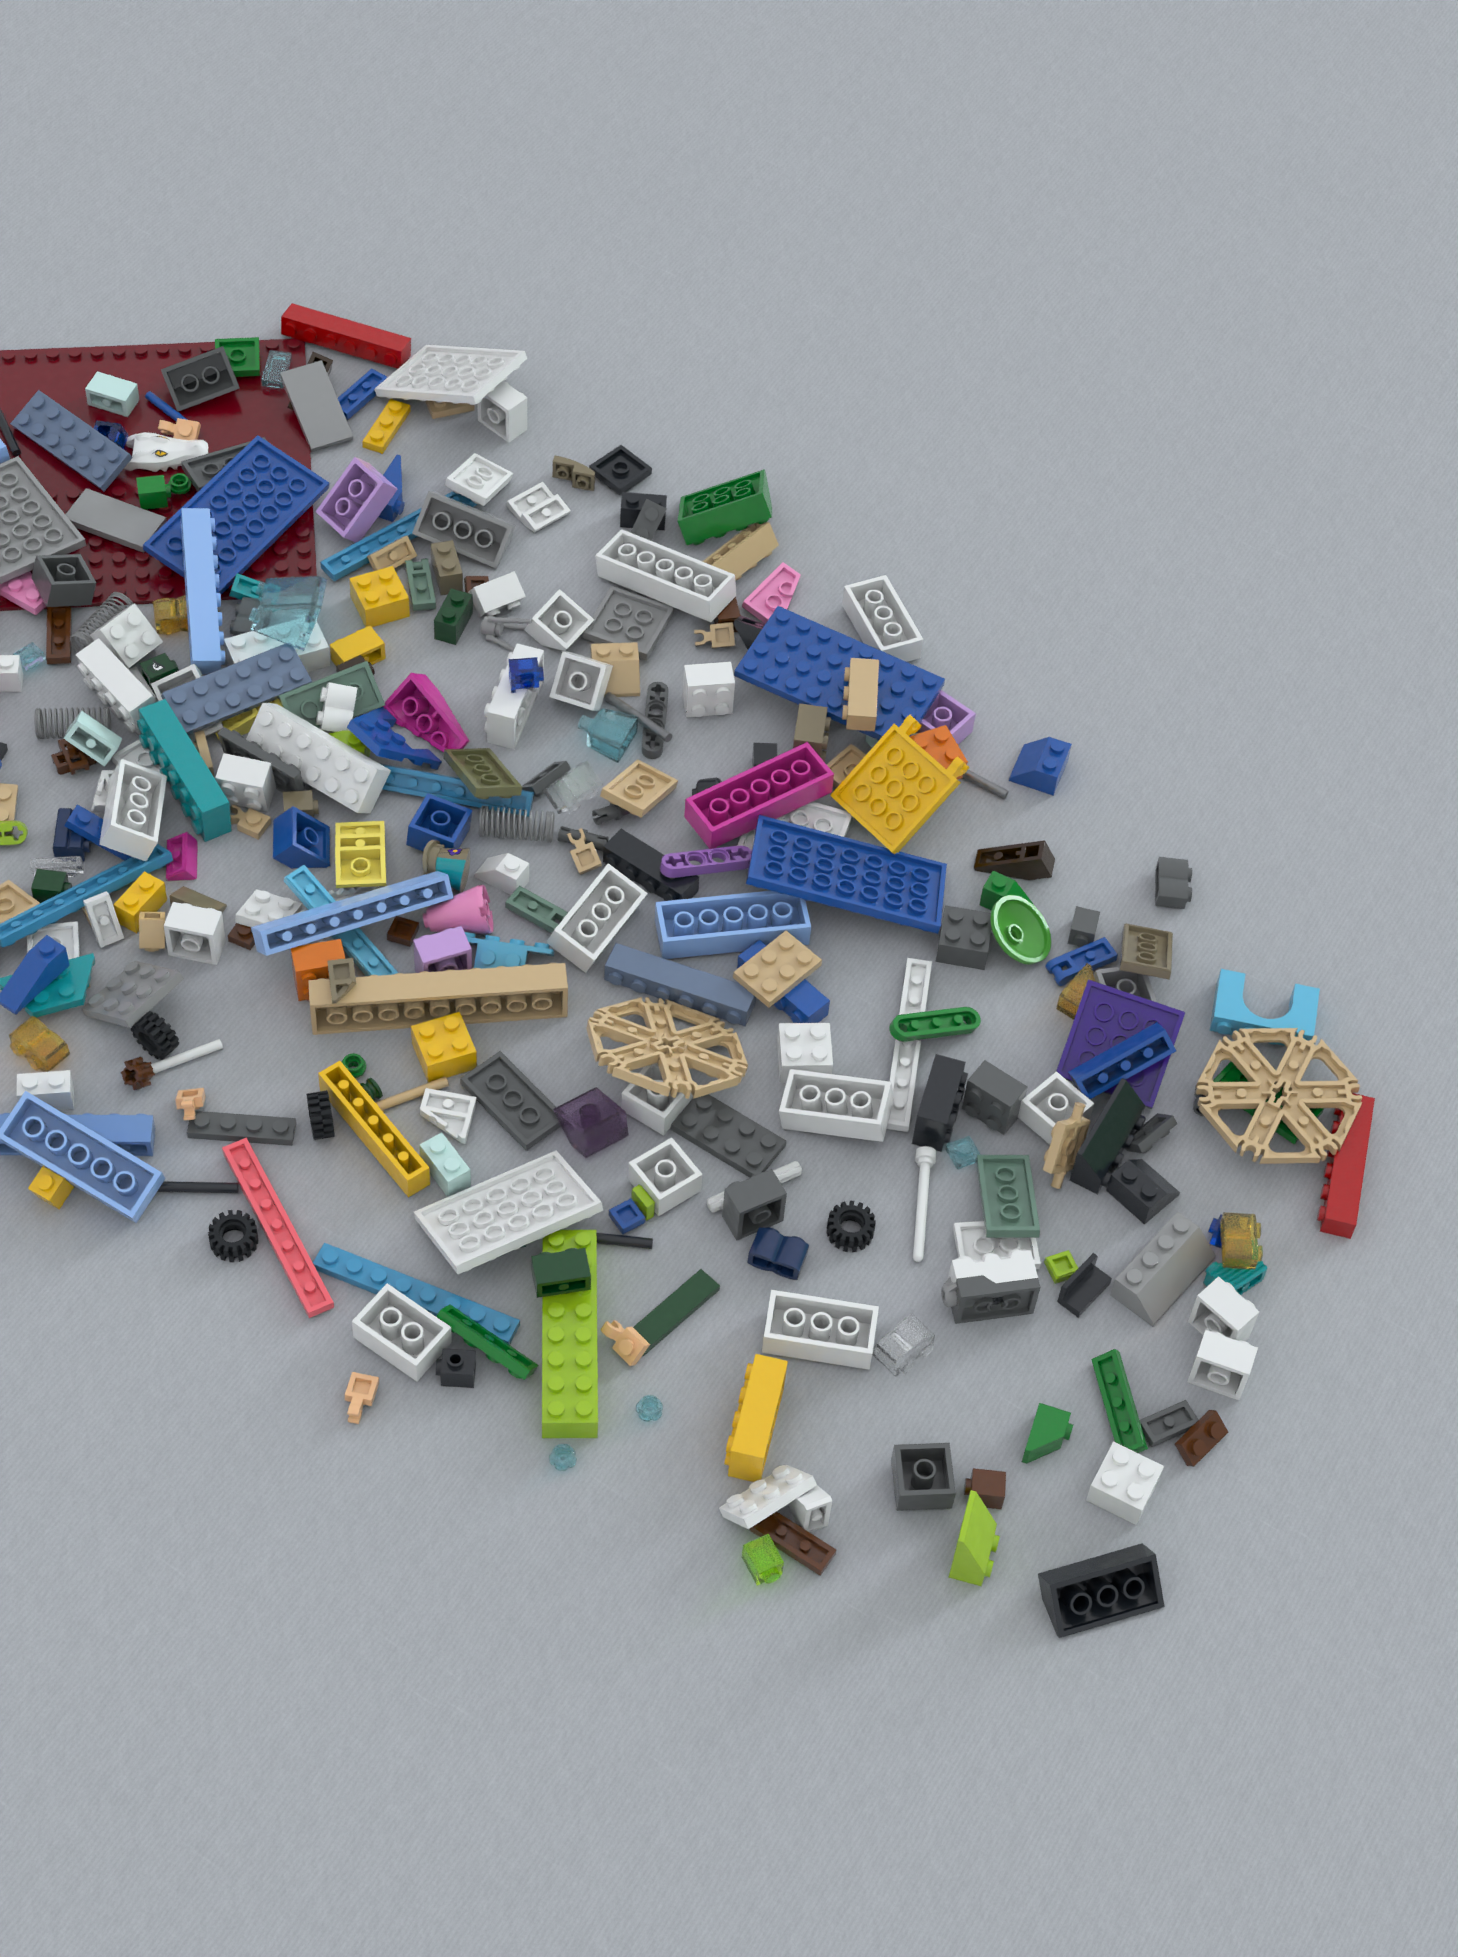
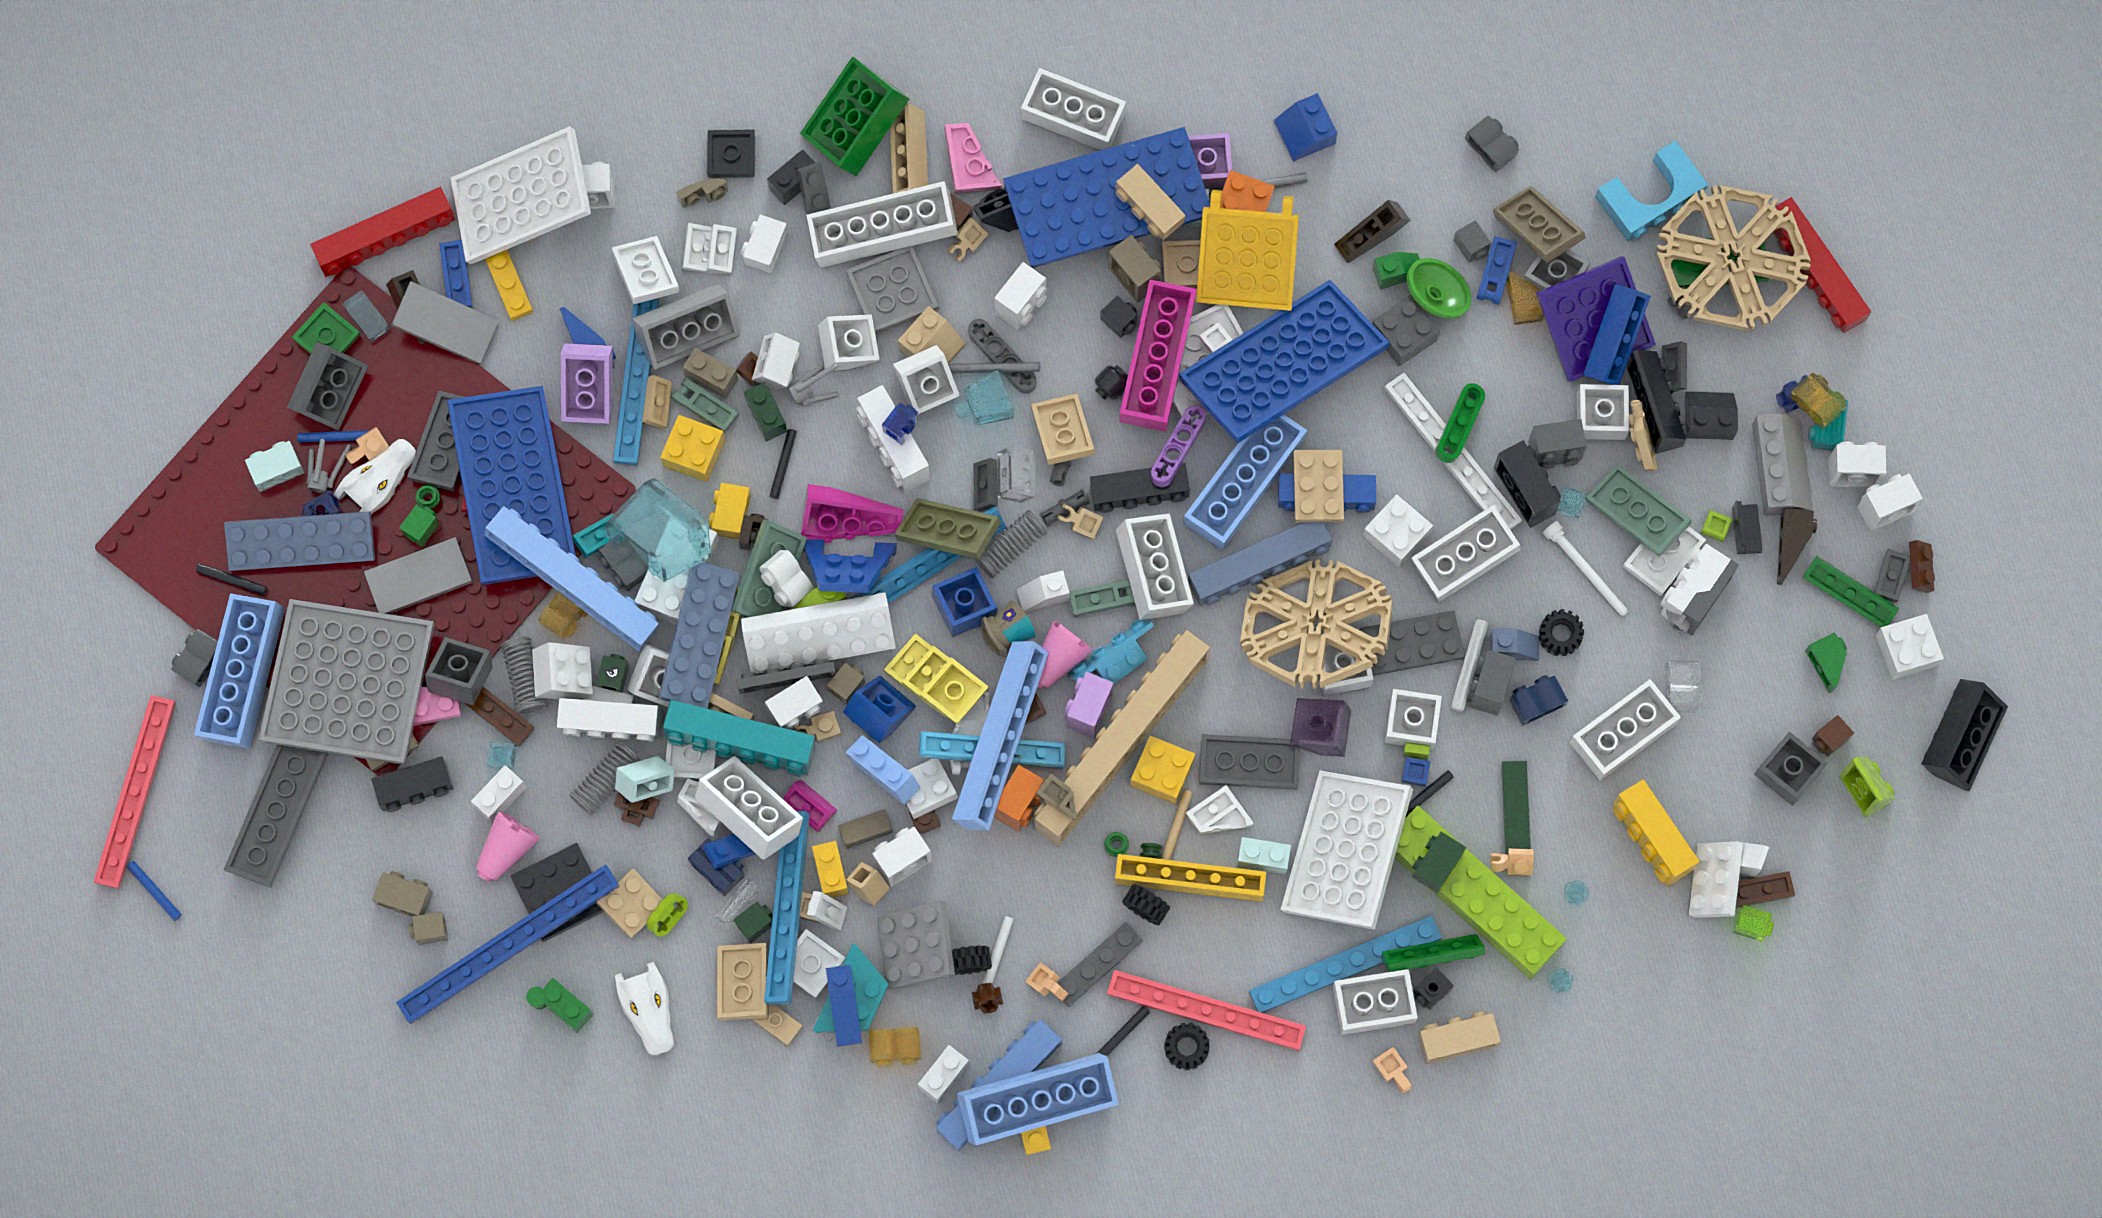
camera: 40 degrees left, 20 degrees up
none -> light grey plant [306,439,351,493]
none -> white brick [741,215,788,273]
none -> black bar [769,429,797,499]
none -> light blue brick [845,735,921,805]
none -> white plate [1199,322,1233,353]
none -> tan brick [1418,1011,1501,1064]
none -> sand blue slope [1490,628,1539,661]
none -> dark brown slope [1777,508,1817,585]

